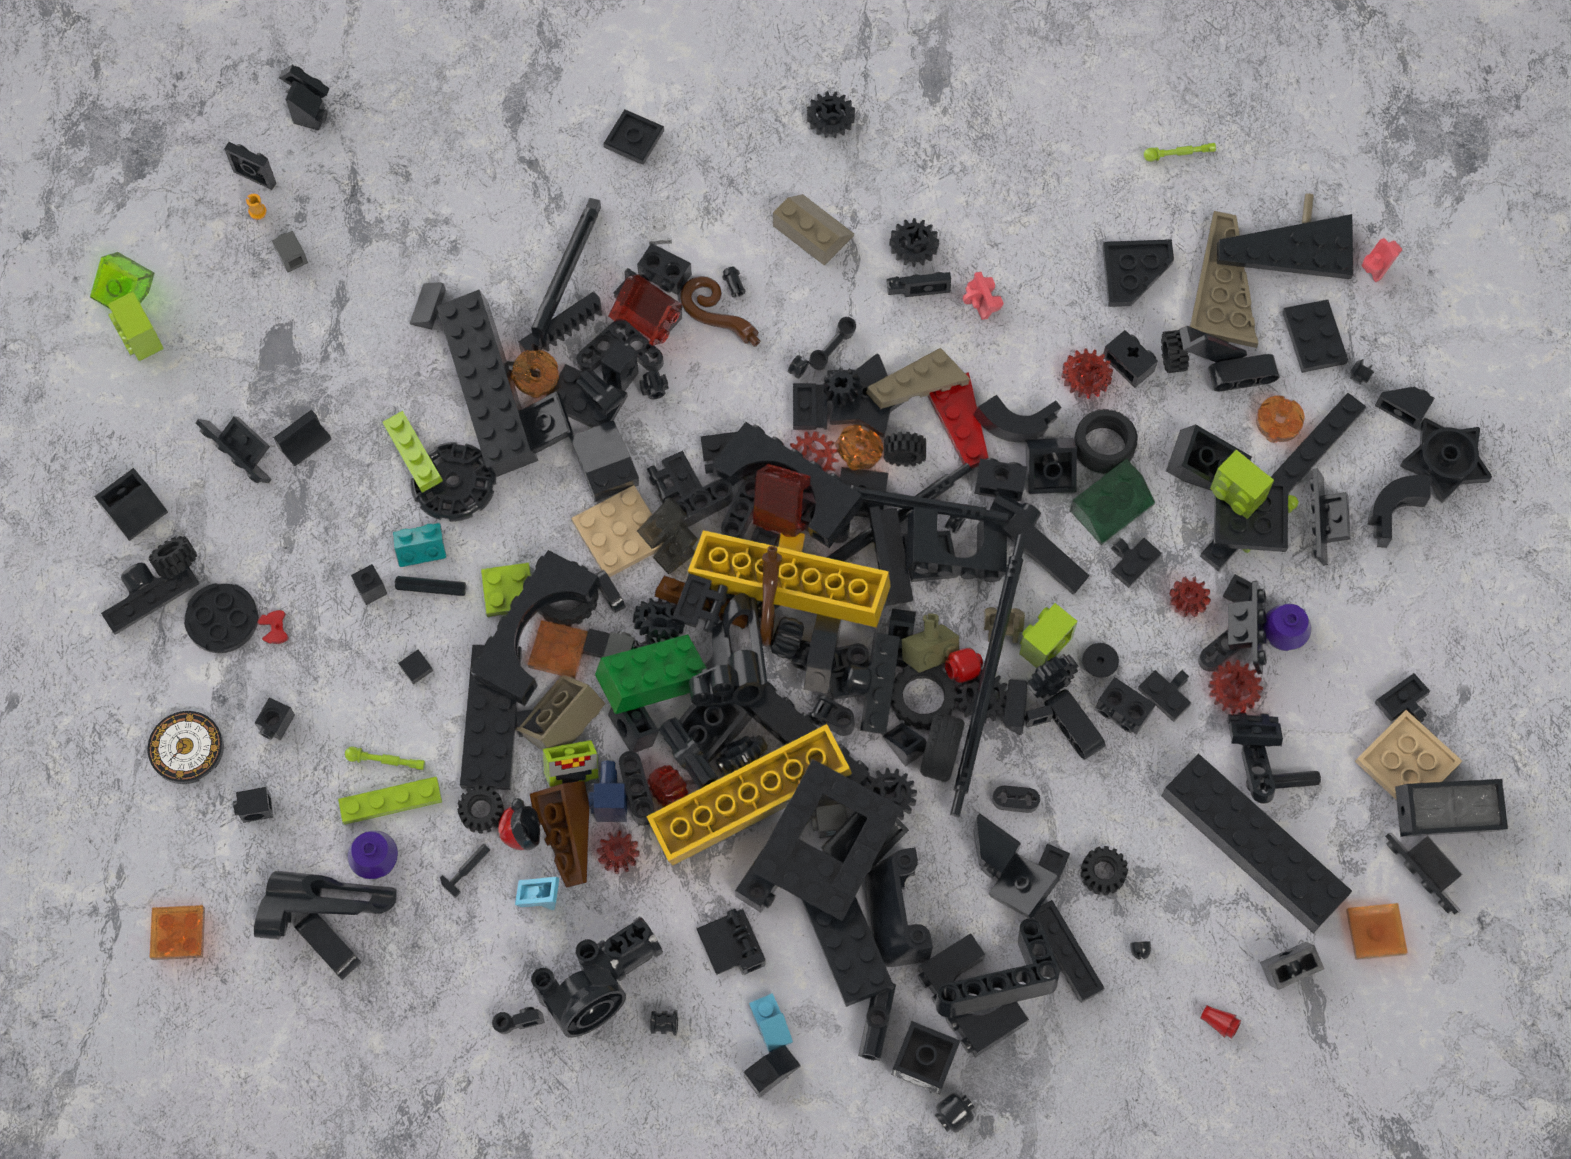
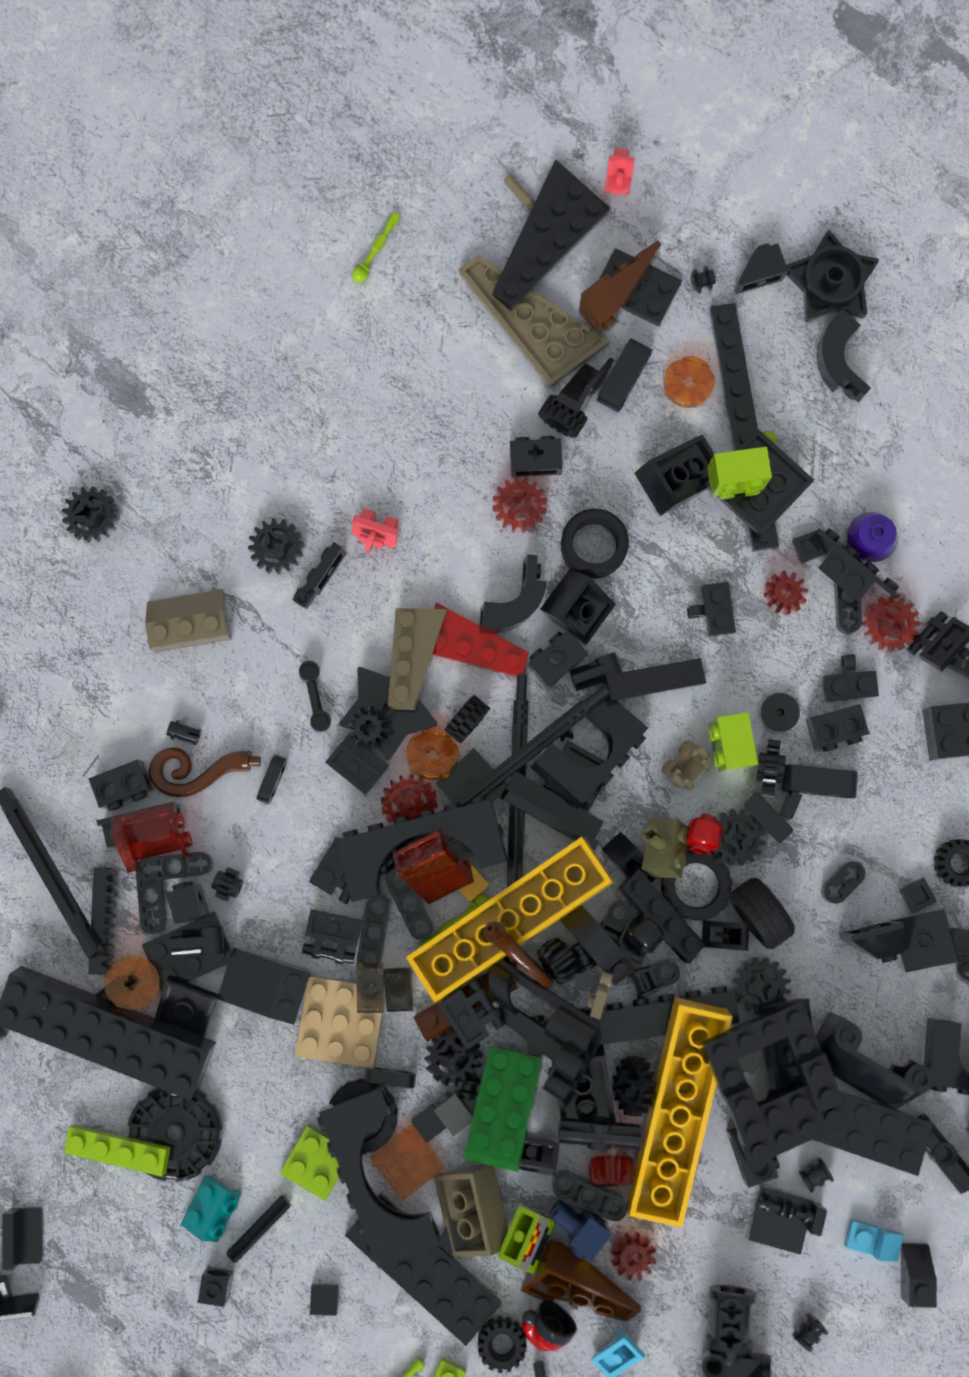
camera: 50 degrees left, 15 degrees up
black tile [750,526,779,546] -> none
black bush [788,355,809,379] -> none
black axle [950,534,1027,817] -> none
clear green slope [1070,459,1155,545] -> none
black plate [1102,239,1174,307] -> none
black bracket [1310,468,1351,566] -> none
none -> black beam [256,754,288,805]
none -> reddish brown wedge [578,241,661,334]
none -> dark tan plate [586,972,613,1020]
none -> black bush [798,1157,834,1193]

